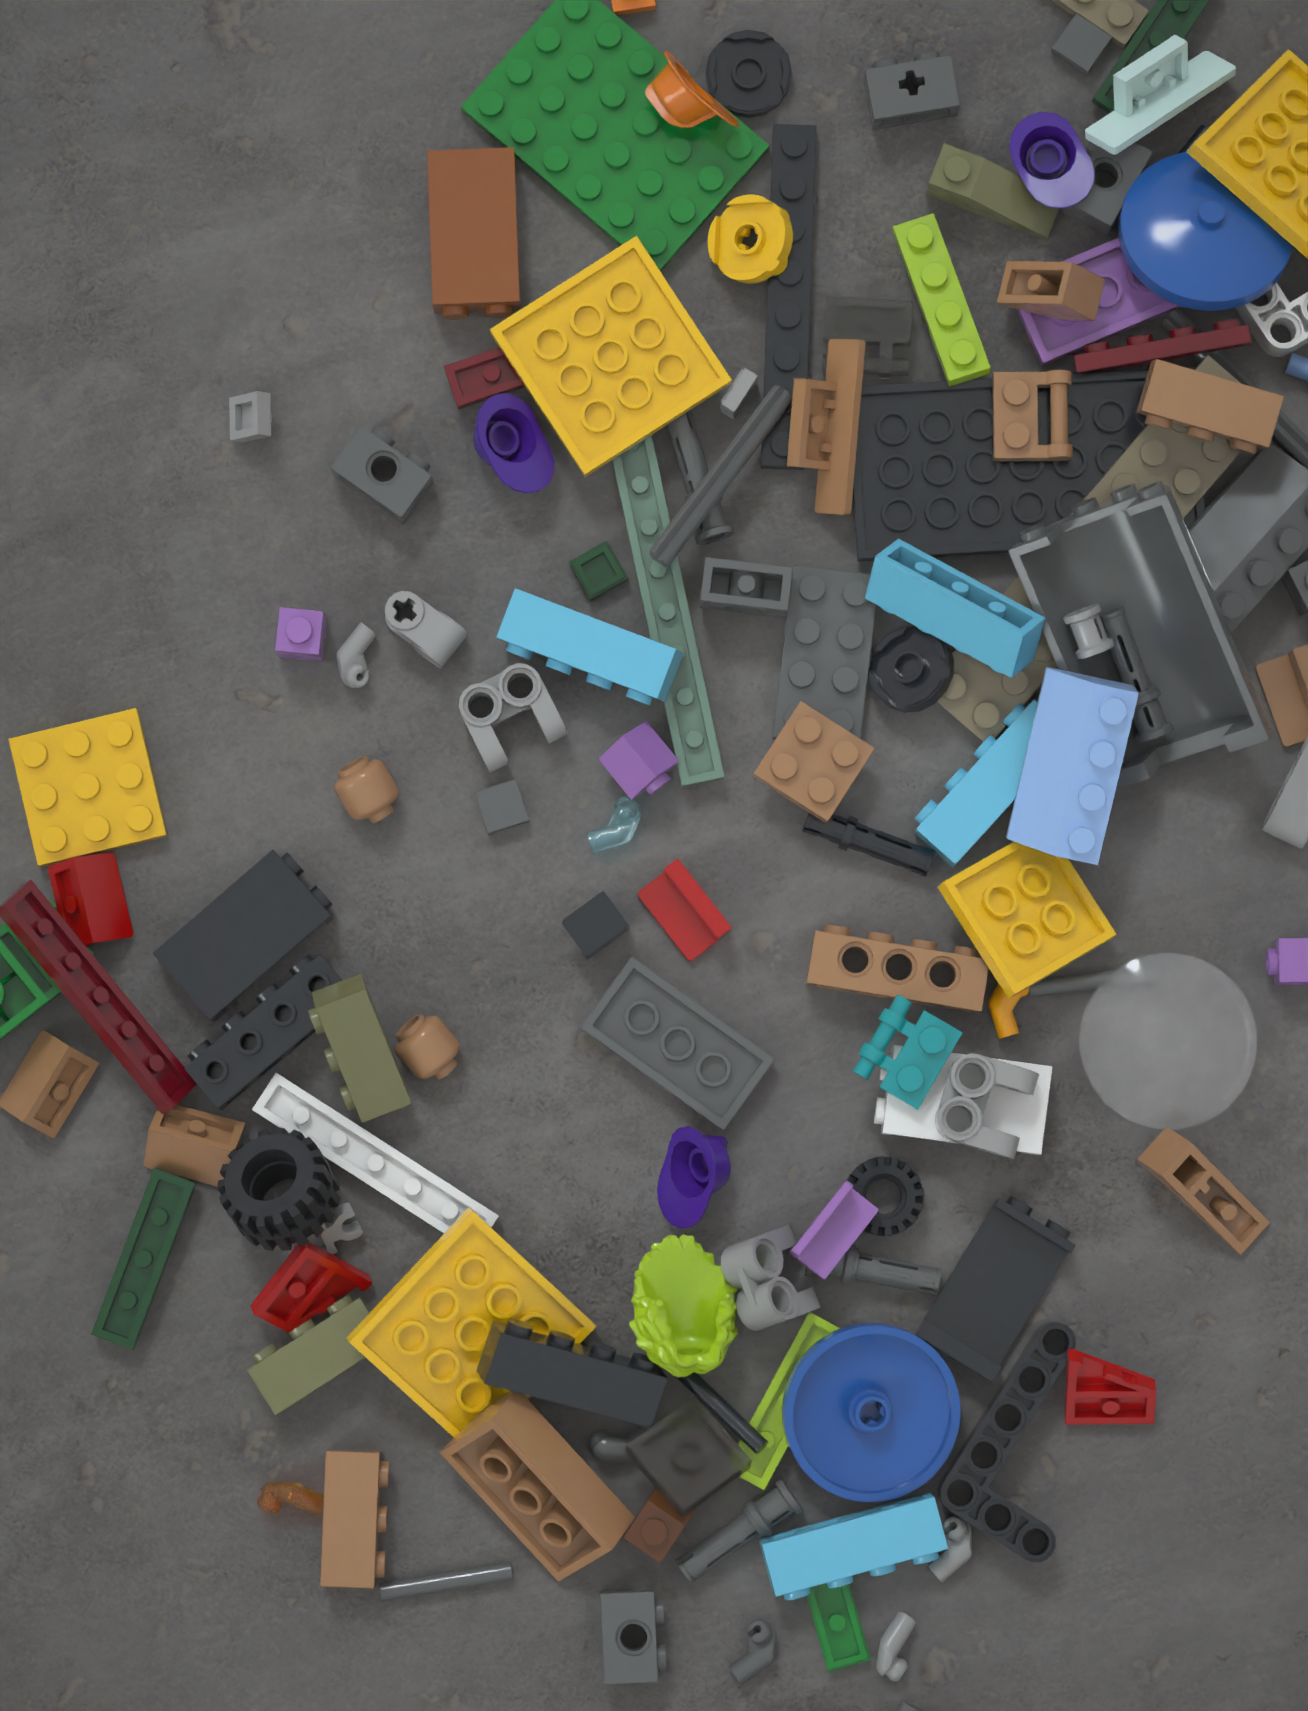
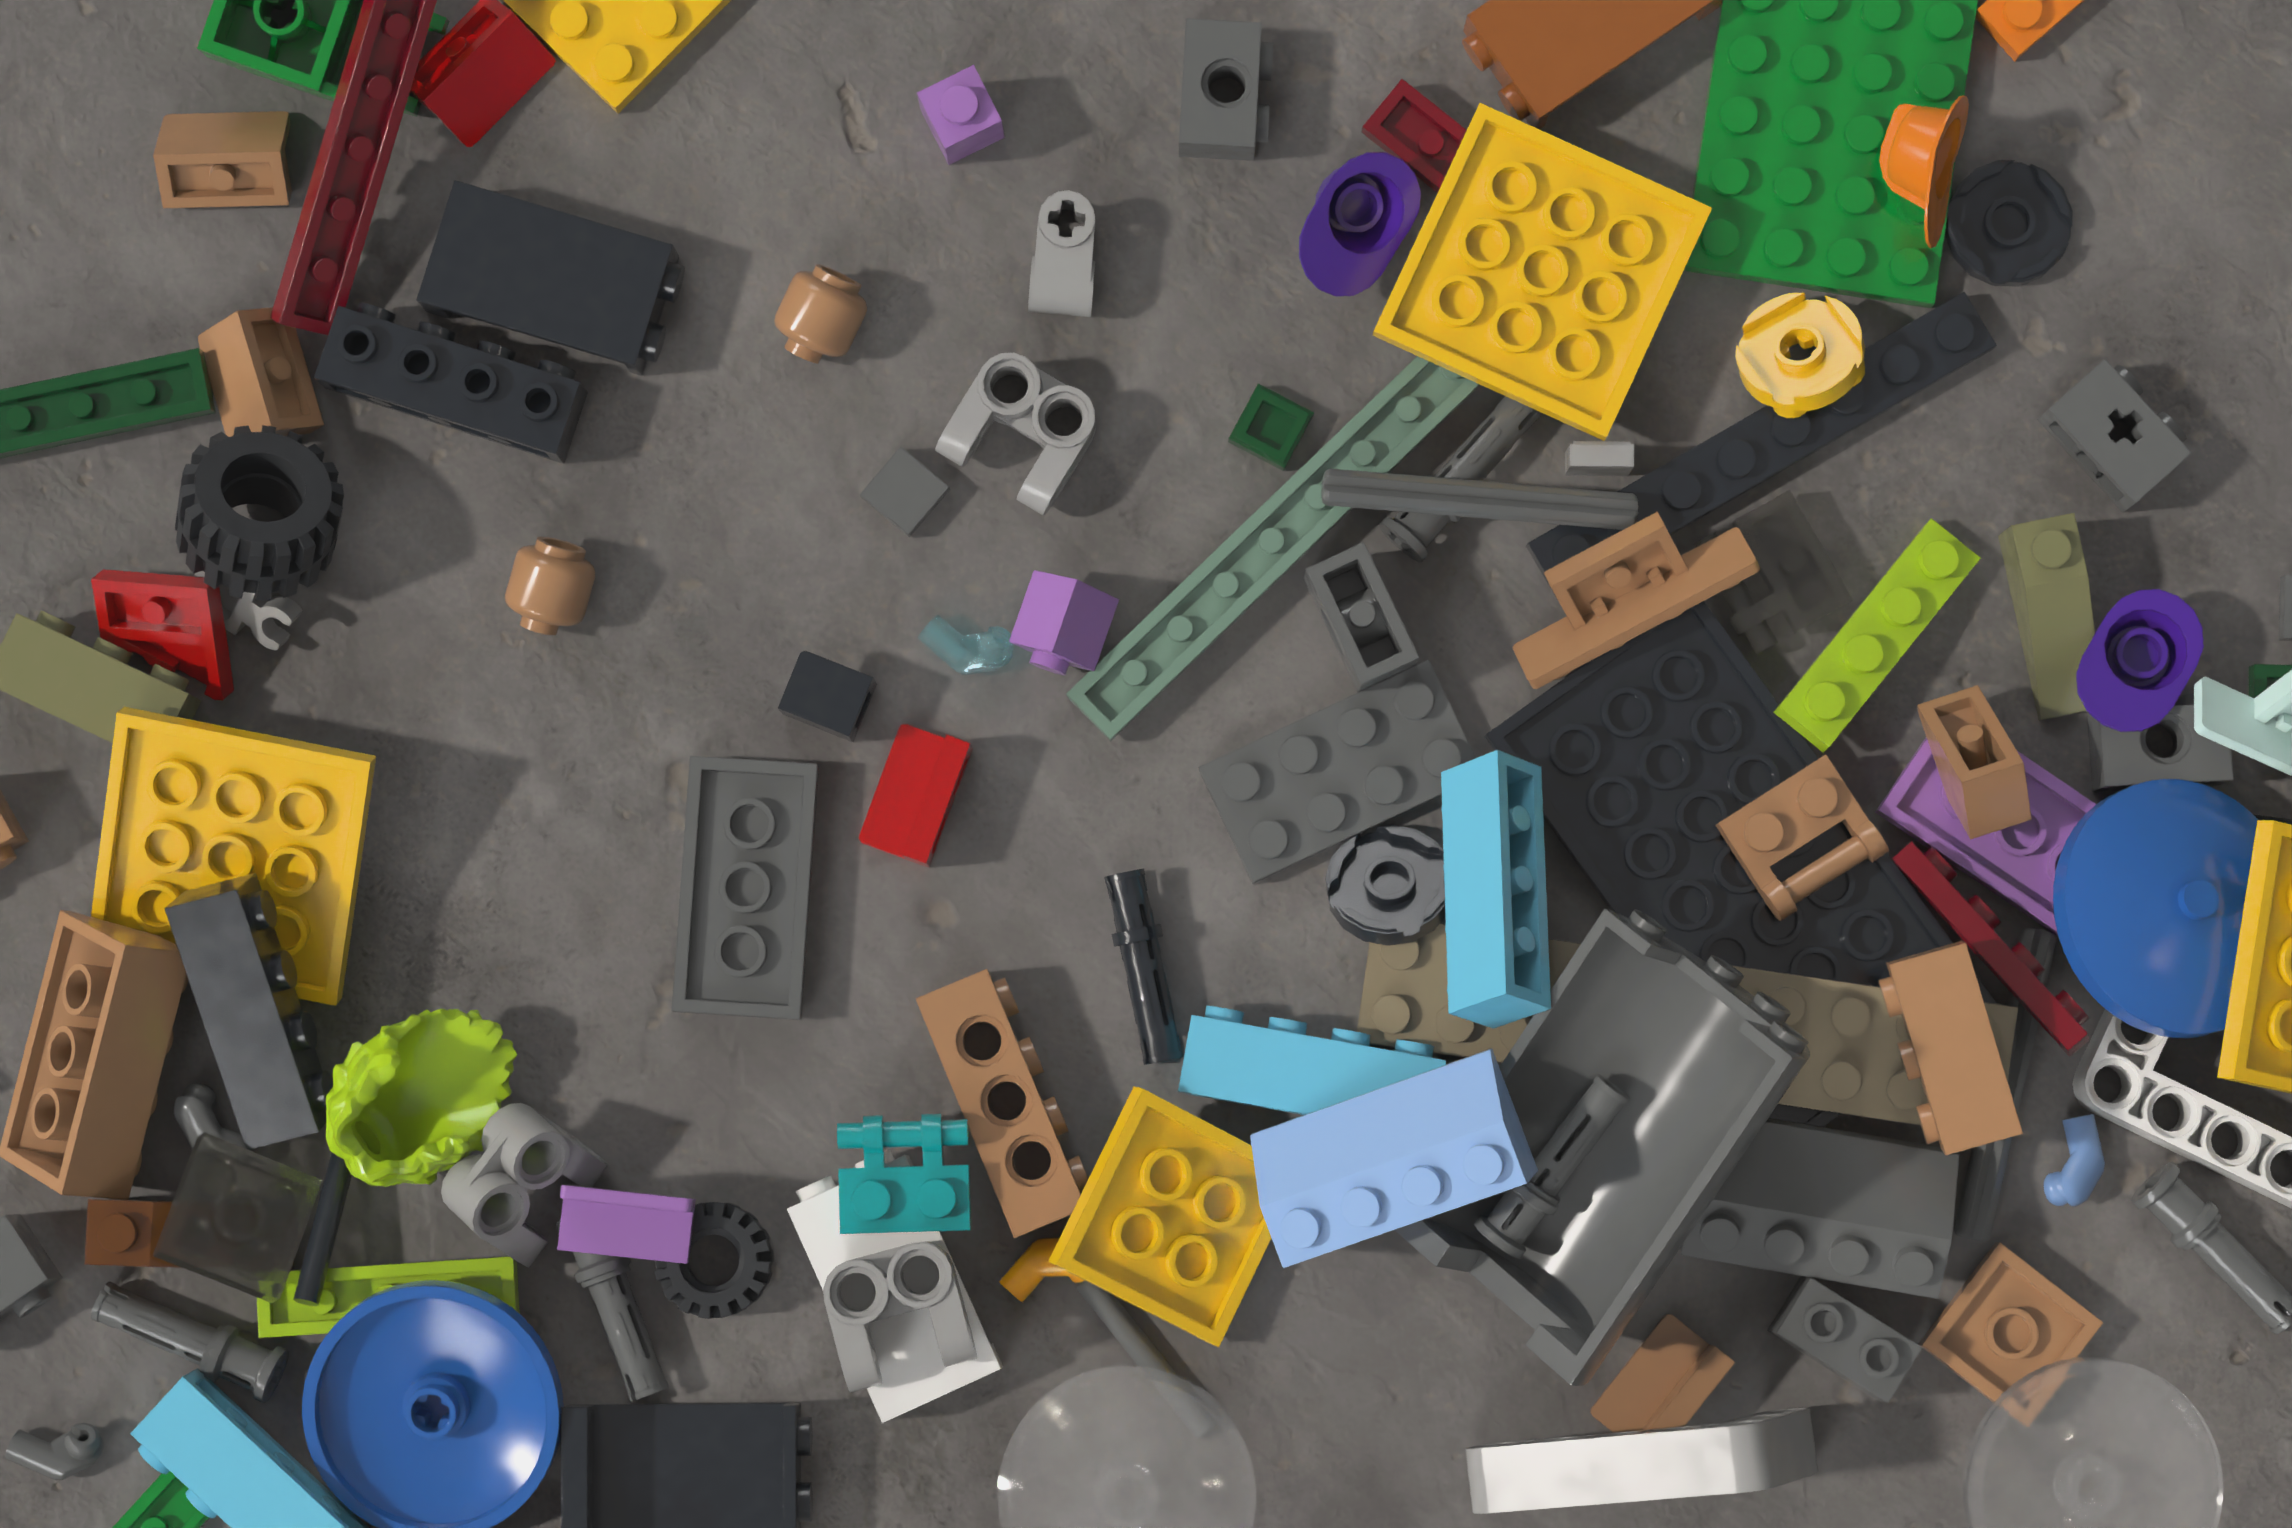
camera: 60 degrees right, 0 degrees up
white plate [252,1073,499,1233] -> none
olive brick [308,973,412,1123] -> none
light grey arm [336,622,377,688] -> none
medium azure brick [496,588,684,706] -> none
dark purple piece [657,1126,731,1228] -> none
medium nougat plate [752,701,875,824] -> none
light grey bush [1063,603,1115,659] -> none

